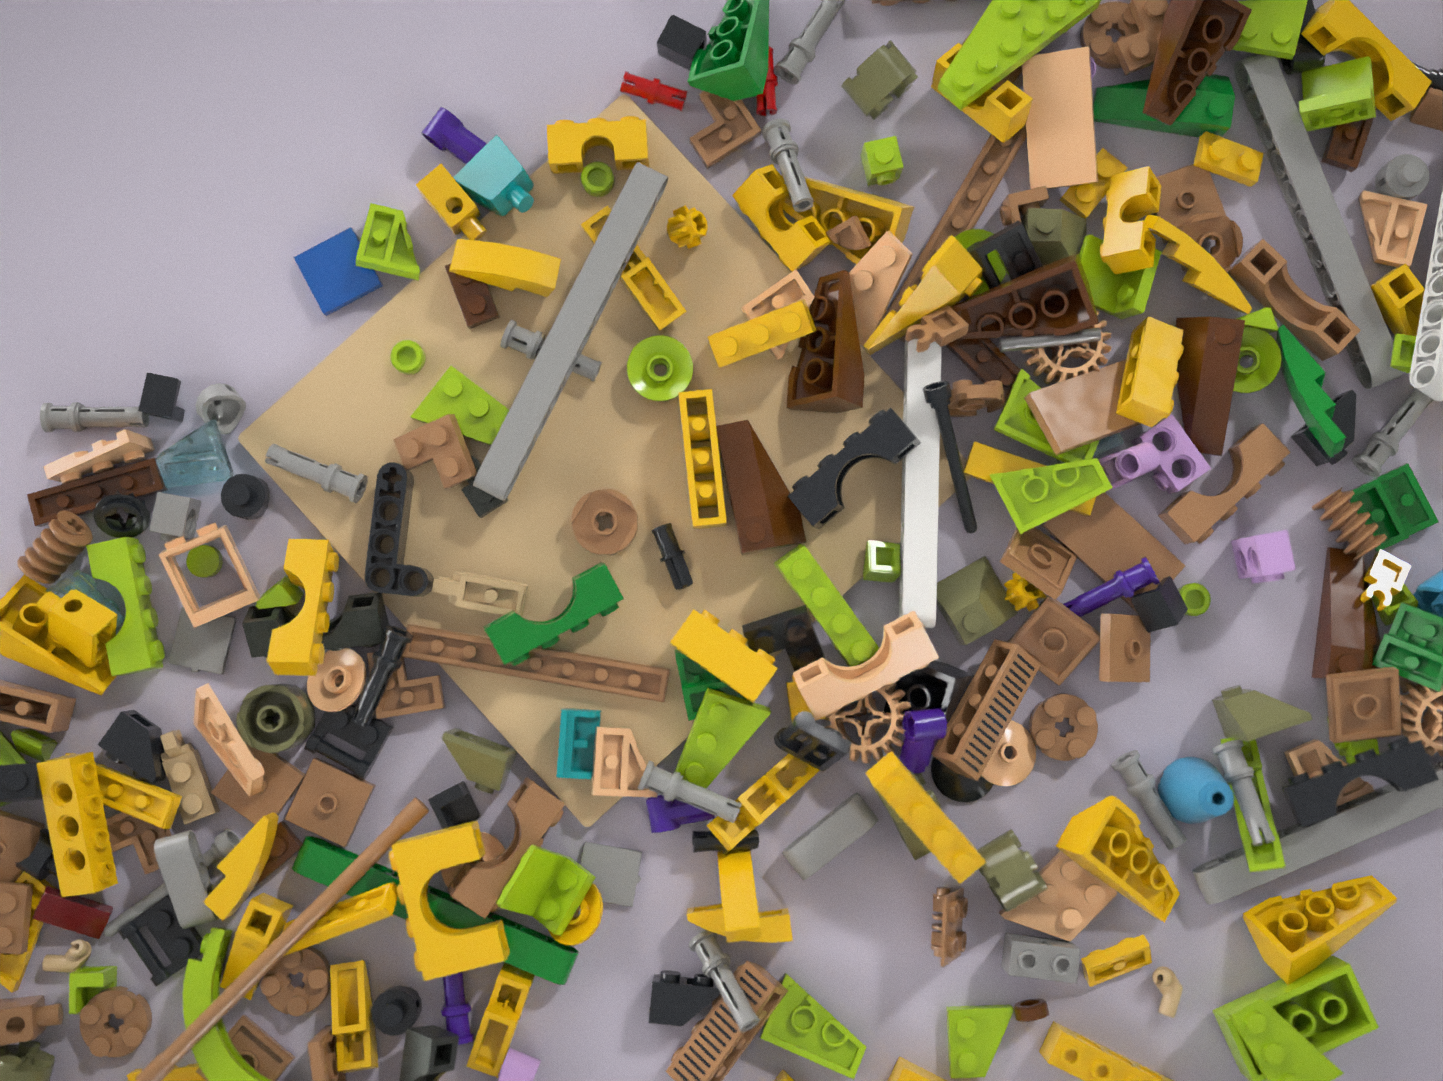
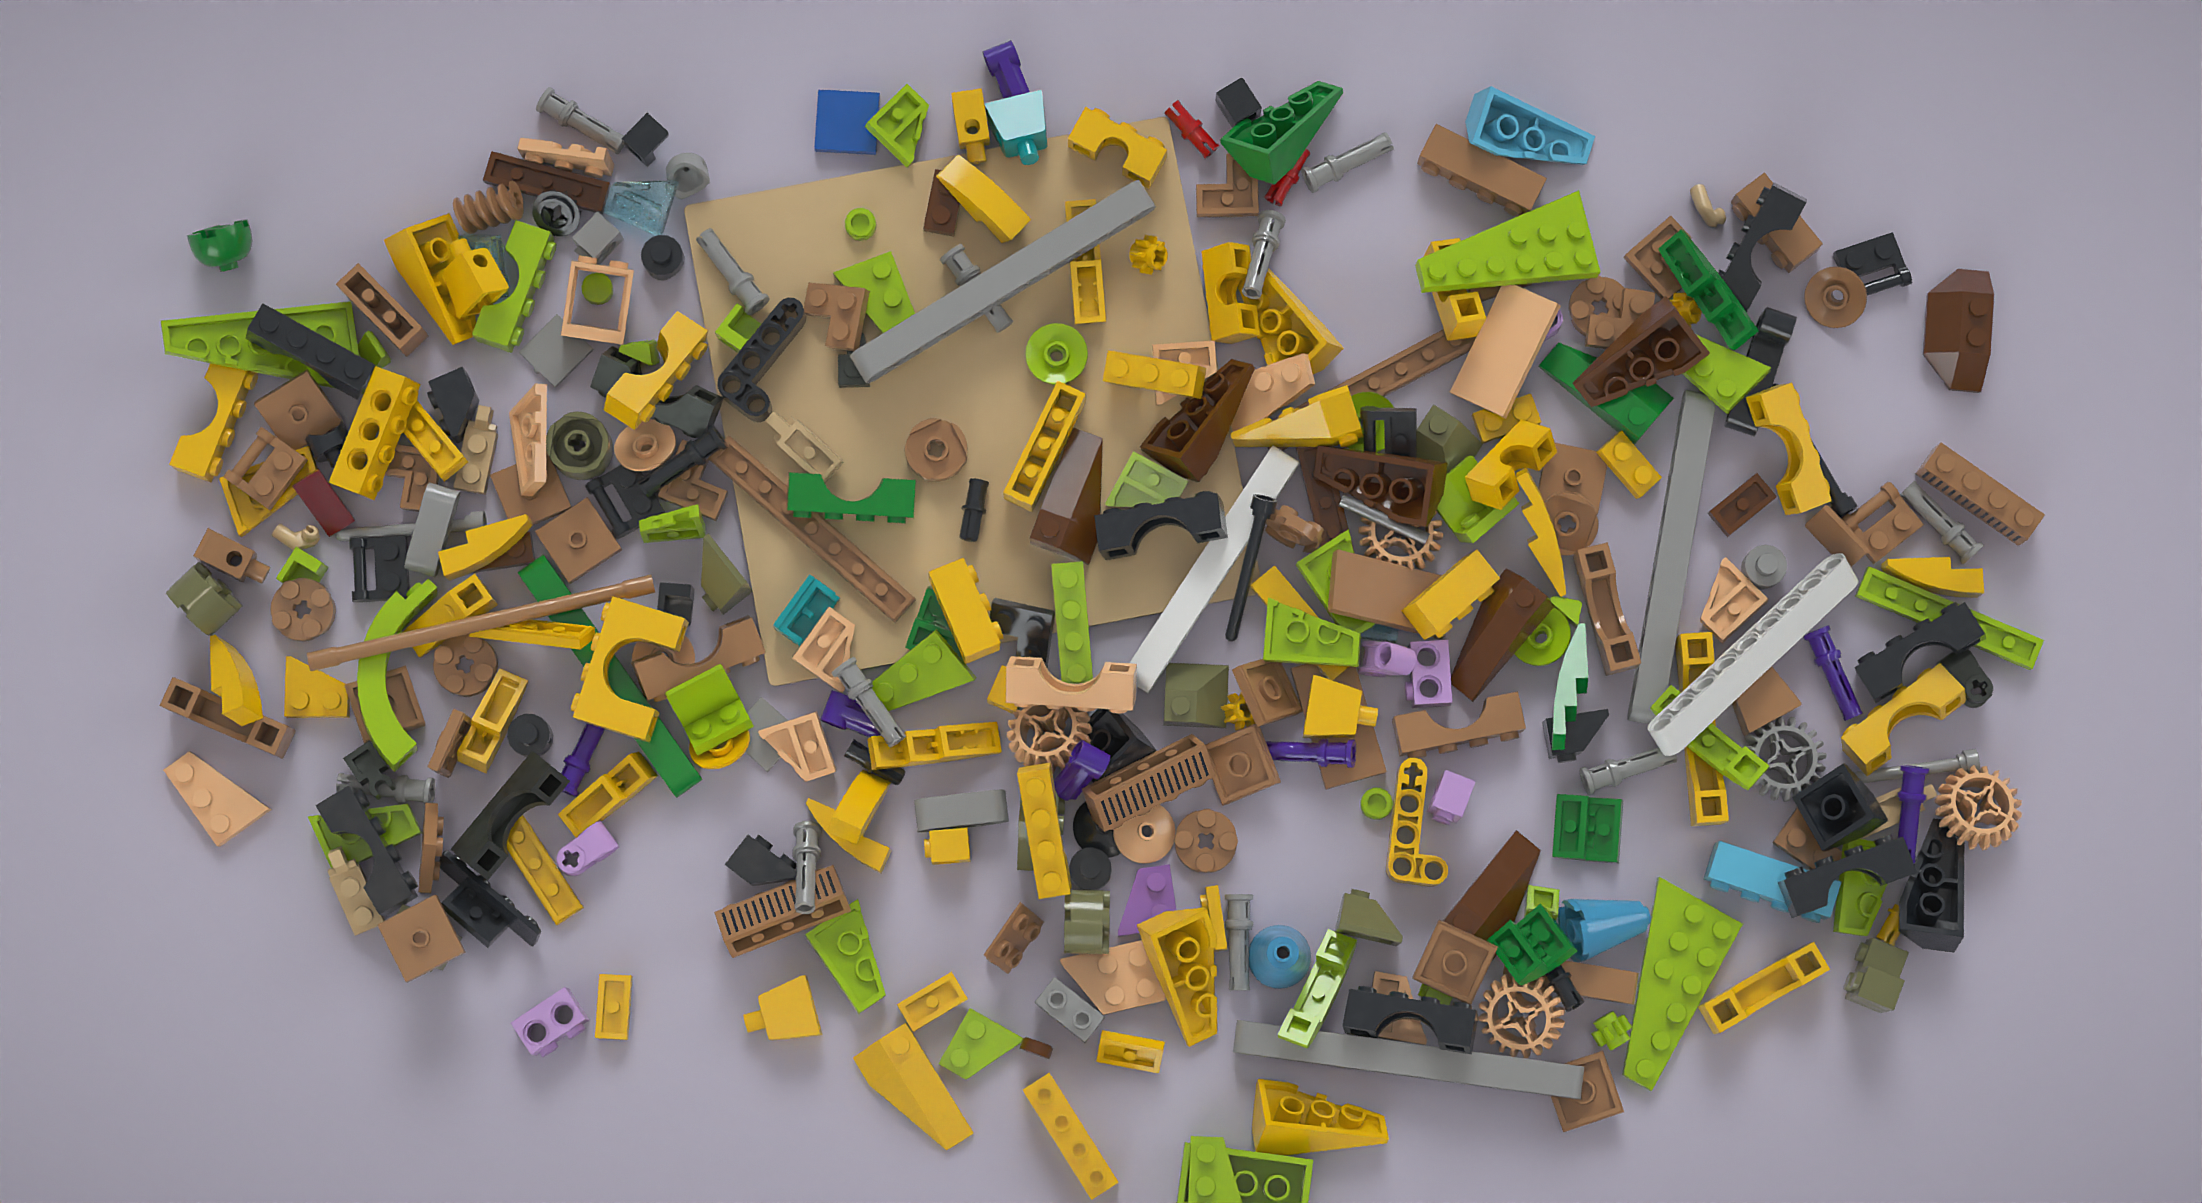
camera: 30 degrees right, 5 degrees down
lime tile [581,162,614,197] -> none
black plate [774,711,852,772] -> none
medium nougat tile [826,216,872,250] -> none
olive brick [841,40,918,120] -> none
lime brick [860,136,904,186] -> none
lime slope [863,540,901,583] -> none
medium nougat plate [905,305,969,352] -> none
medium nougat bracket [999,186,1049,226] -> none
medium nougat plate [1099,614,1151,682] -> none
black panel [1131,576,1188,633] -> none
tan arm [1152,966,1183,1018] -> none
light grey pin [1212,740,1276,846] -> none
lime bracket [1299,56,1376,132] -> none
medium nougat piece [1311,487,1387,561] -> none
plate [1361,549,1411,612] -> none
none -> lime wing [639,505,706,543]
none -> lime panel [715,303,761,353]
none -> light nougat wing [758,711,837,782]
none -> yellow plate [897,971,968,1032]
none -> yellow brick [924,828,971,865]
none -> black piece [1069,847,1112,890]
none -> lime wing [1105,451,1189,507]
none -> medium lavender wing [1118,864,1176,937]
none -> yellow plate [1200,885,1227,952]
none -> yellow torso [1302,675,1378,738]
none -> yellow beam [1386,758,1448,887]

